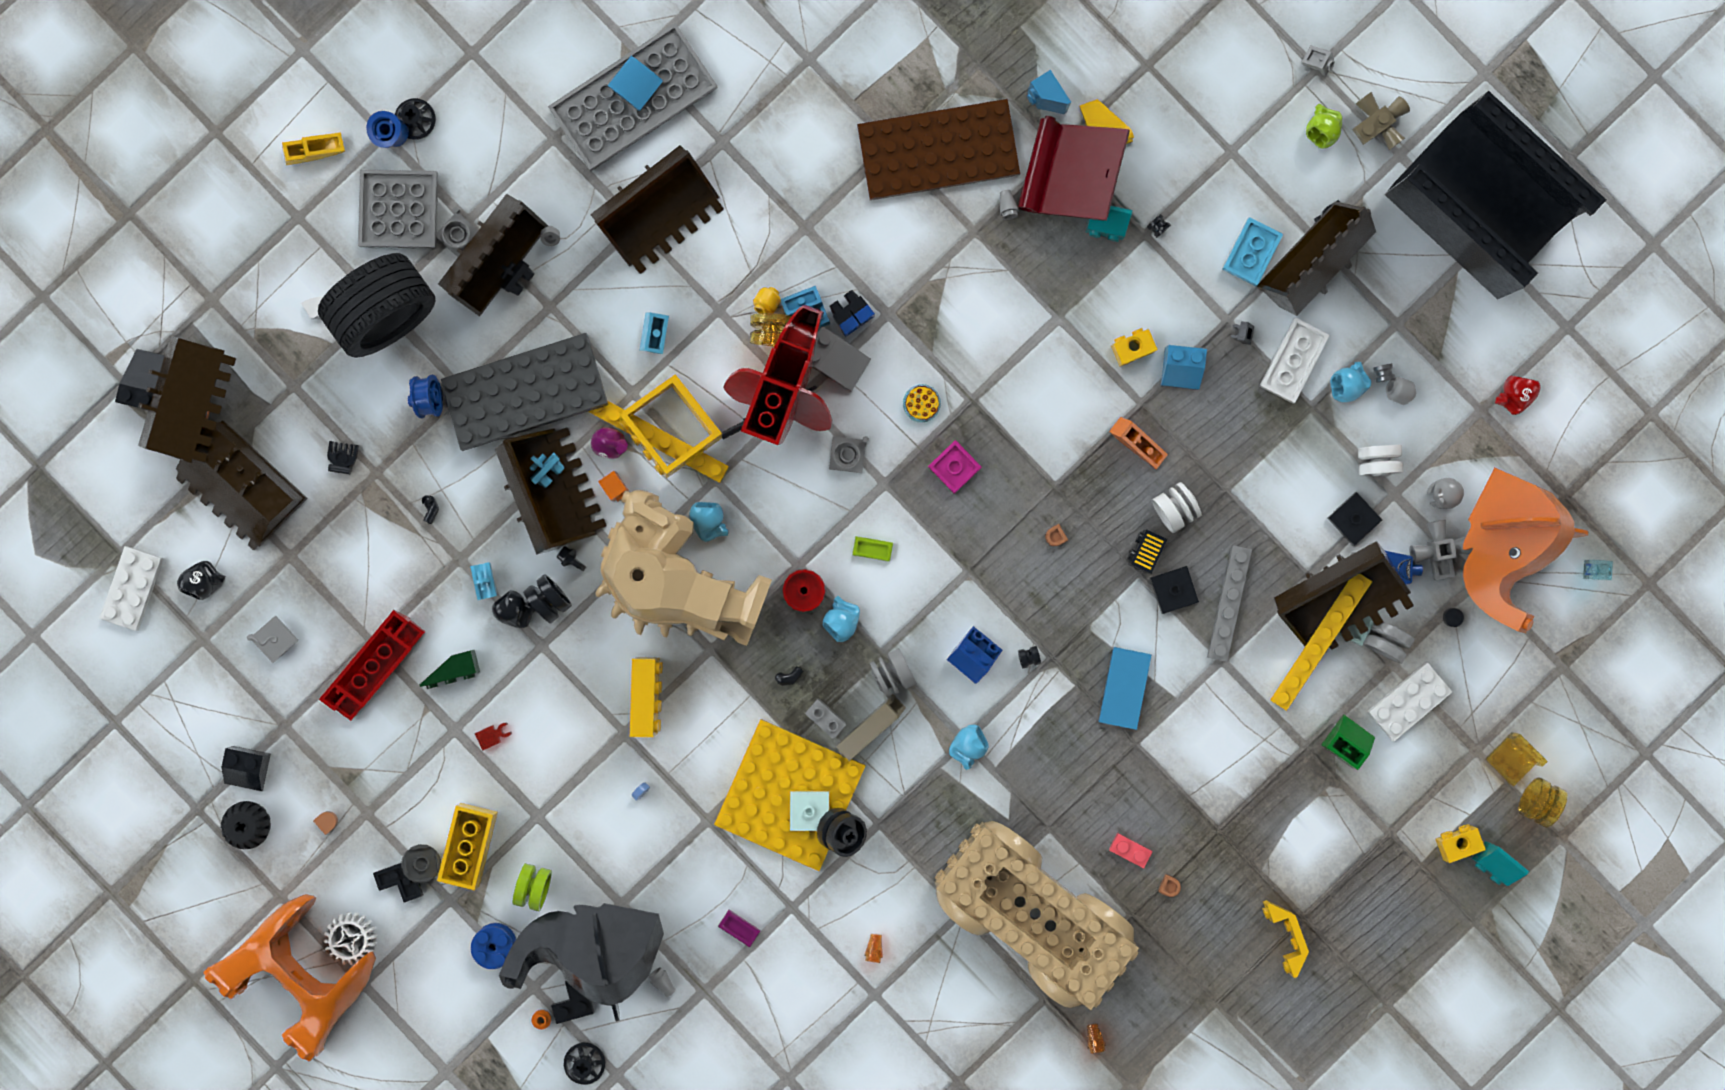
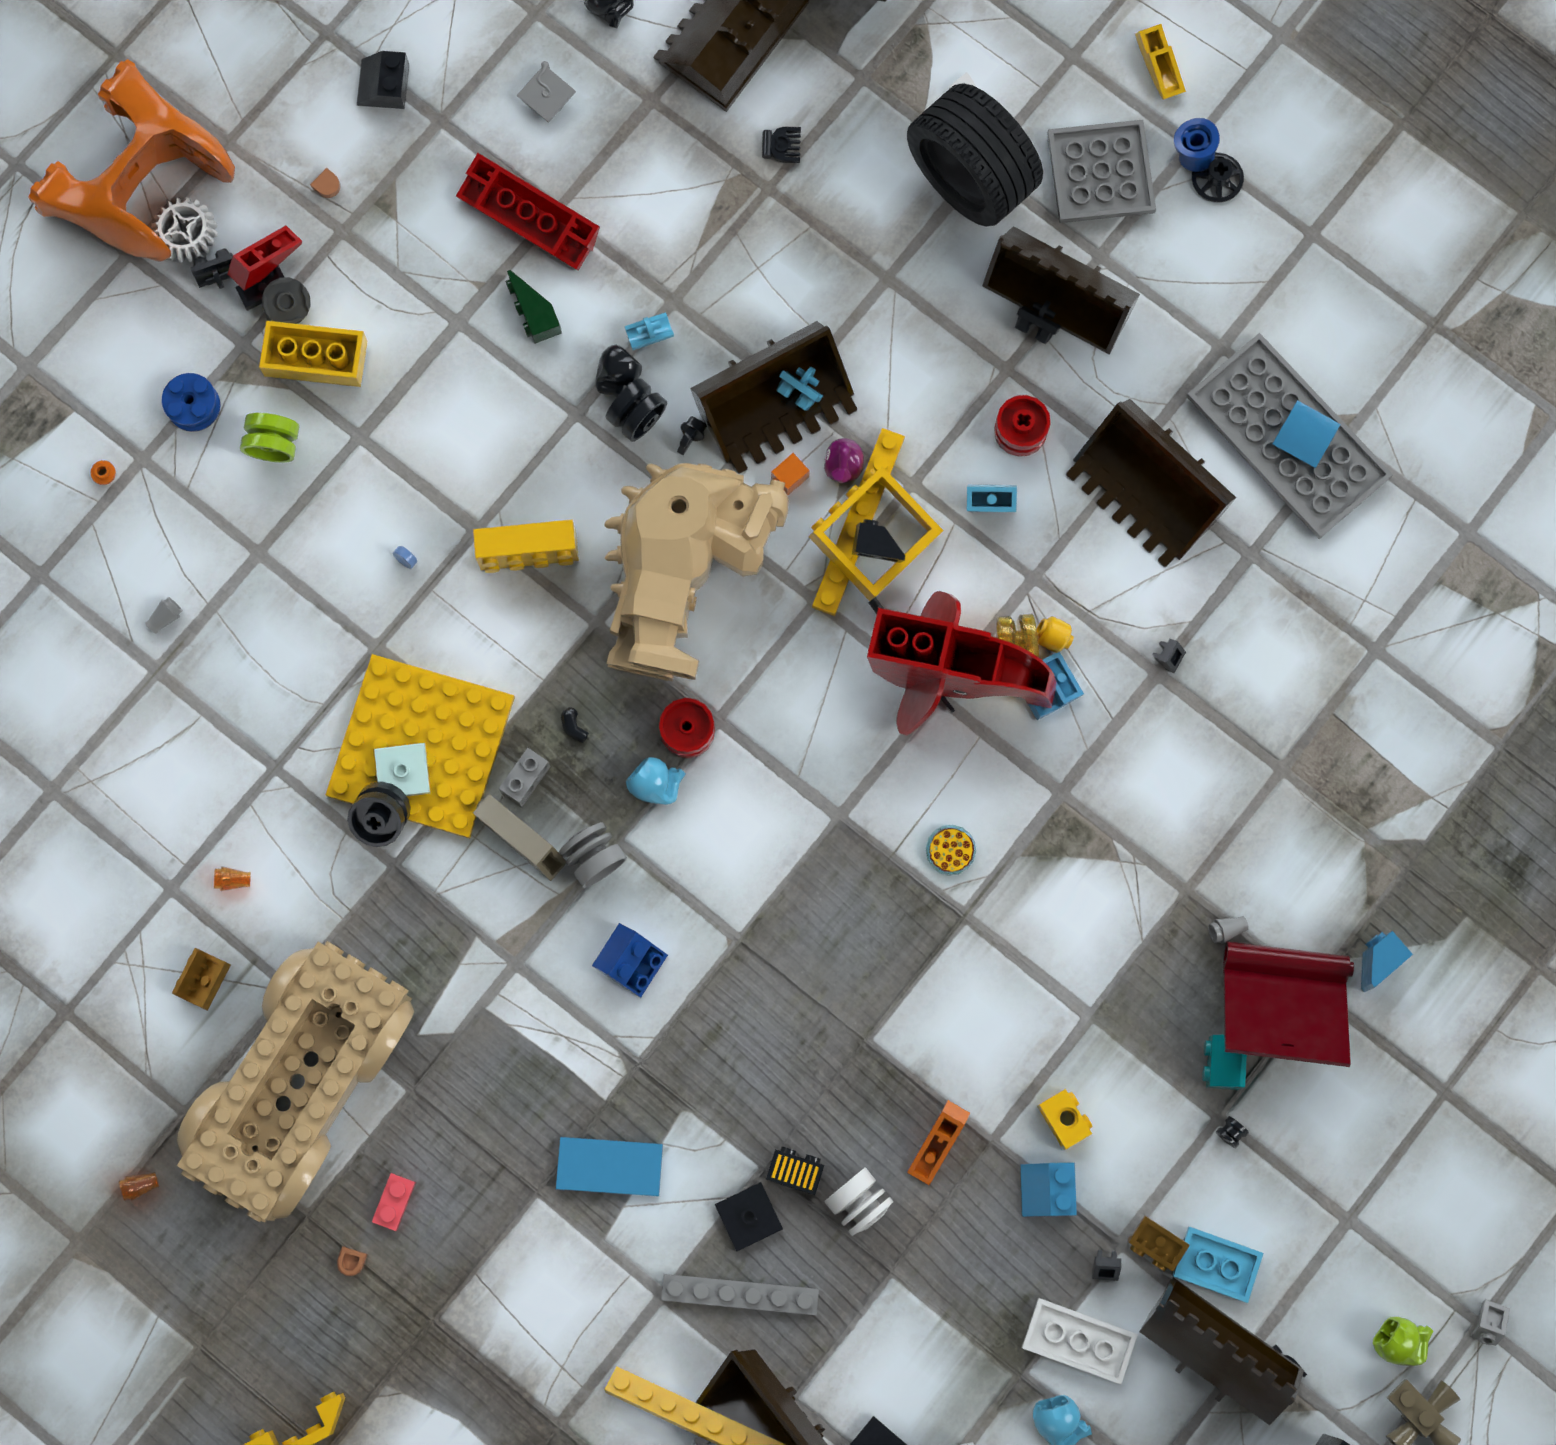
camera: 75 degrees right, 10 degrees down
black wheel [220,801,271,849] -> none
blue wheel [408,374,443,419] -> none
black arm [422,495,439,524] -> none
light grey hat [437,207,478,257] -> none
dark grey plate [441,333,609,451] -> none
clear red plate [475,722,512,751] -> none
black animal [499,903,664,1022] -> none
light grey tile [541,226,560,246] -> none
black plate [551,981,594,1024] -> none
black wheel [563,1042,606,1085] -> none
medium azure piece [689,502,729,542] -> none
magenta tile [718,909,761,947] -> none
light grey slope [812,327,871,391] -> none
hips [829,290,875,337] -> none
light grey hat [829,436,869,473] -> none
lime tile [852,536,893,562] -> none
reddish brown plate [857,99,1020,200] -> none
dark pink plate [928,440,982,494] -> none
medium azure piece [949,725,989,770] -> none
black wheel [1018,646,1041,669] -> none
nougat tile [1045,524,1068,546] -> none
yellow flag [1079,99,1134,144] -> none
none -> pearl gold bracket [172,948,231,1011]
none -> black hips [190,248,233,289]
none -> red slope [228,225,303,290]
none -> black slope [852,519,905,563]
none -> red wheel [994,395,1051,457]
none -> pearl gold bracket [1128,1216,1190,1272]
none -> black tile [1152,639,1186,673]

